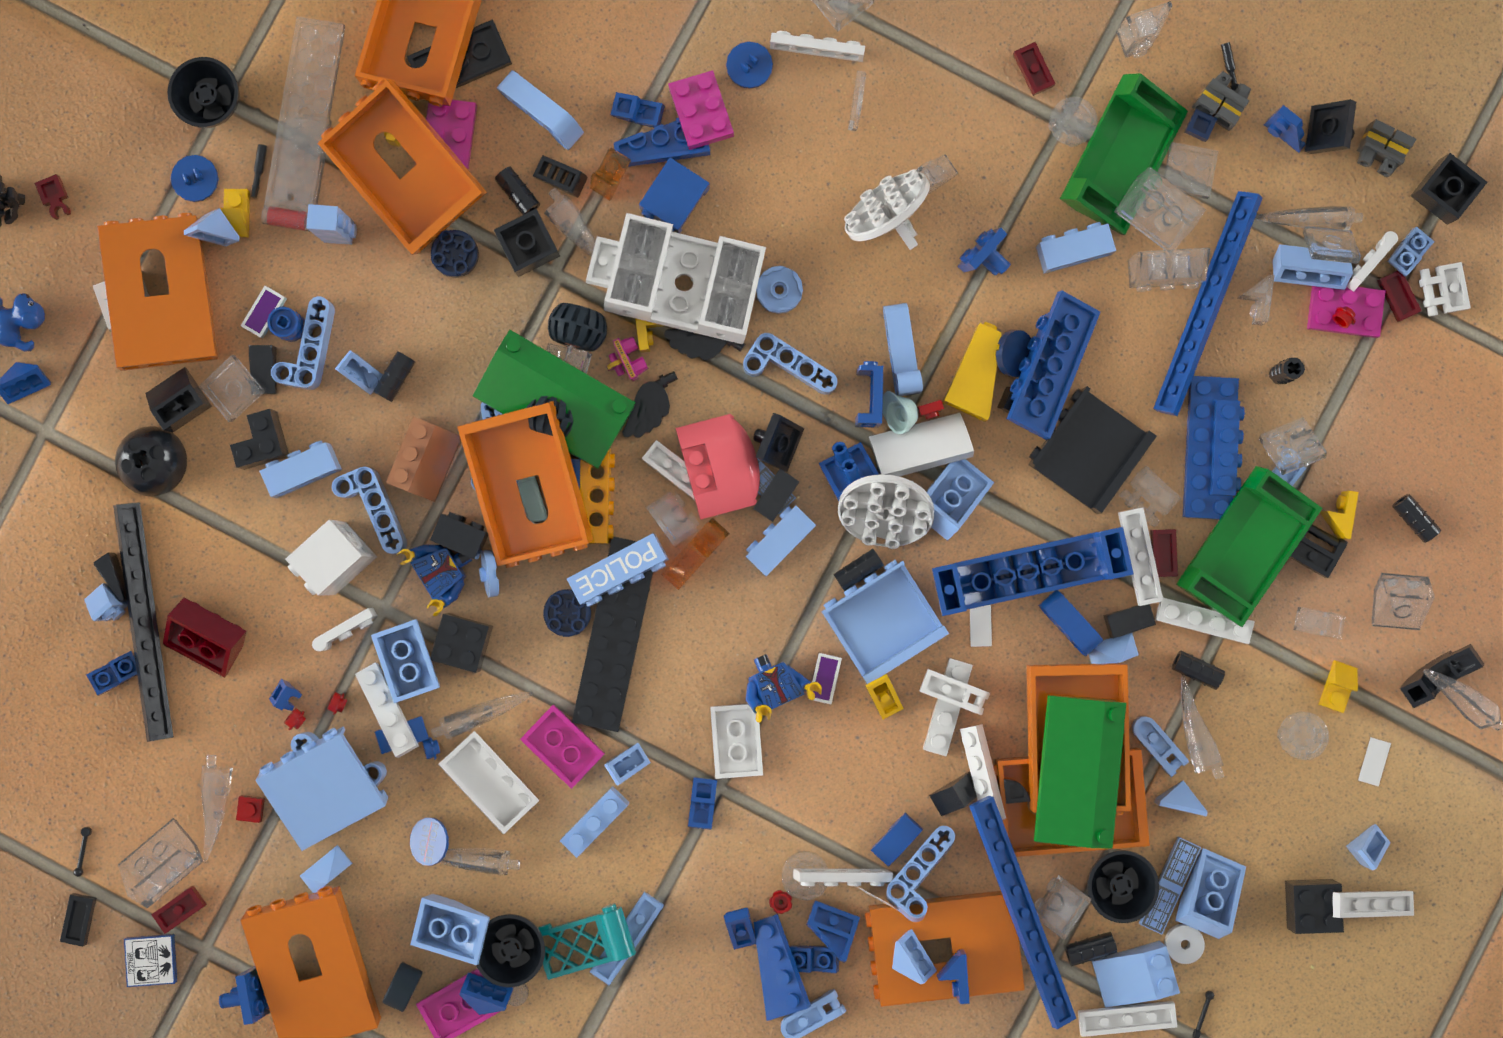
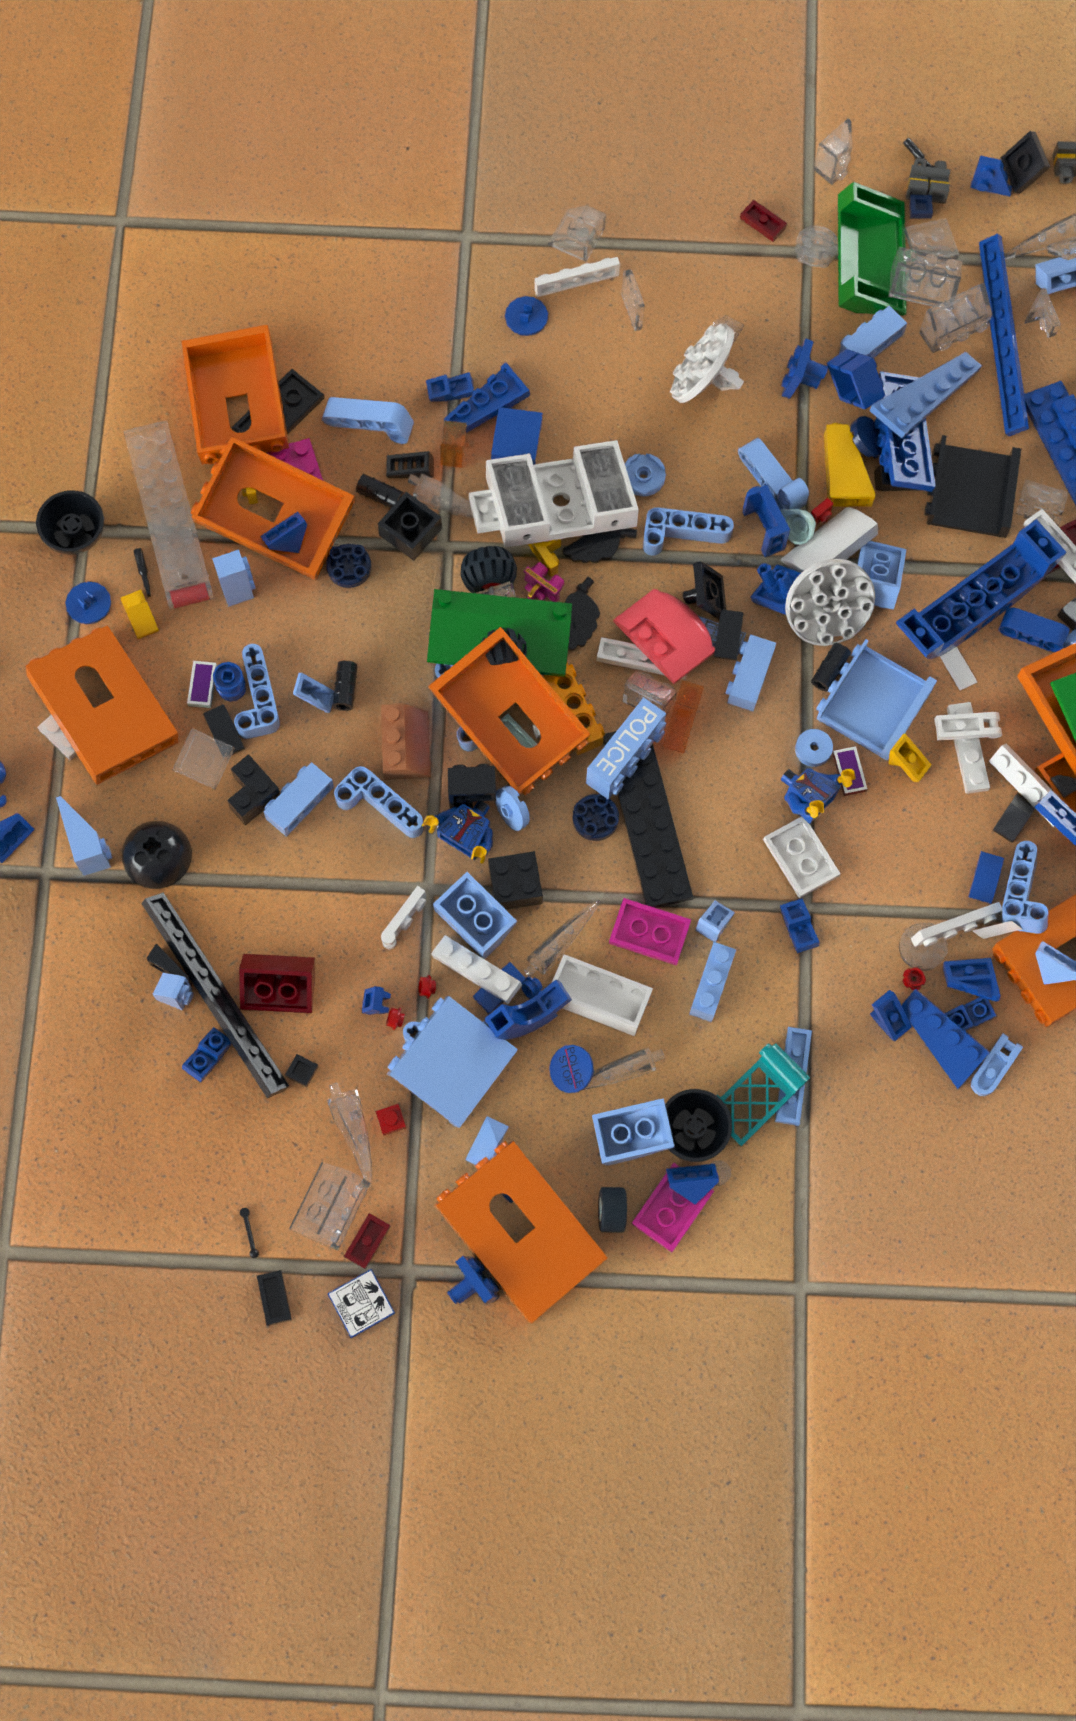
camera: 25 degrees left, 15 degrees down
black slope [145,367,212,433] -> none
light blue slope [184,208,239,246] -> none
white container [285,519,377,595] -> none
dark pink plate [668,70,734,150] -> none
none -> light blue slope [56,796,113,876]
none -> blue slope [260,511,307,553]
none -> black plate [285,1054,319,1088]
none -> blue arch [484,980,572,1040]
none -> light blue piece [795,729,833,767]
none -> blue piece [827,349,886,410]
none -> medium blue wing [869,352,982,438]

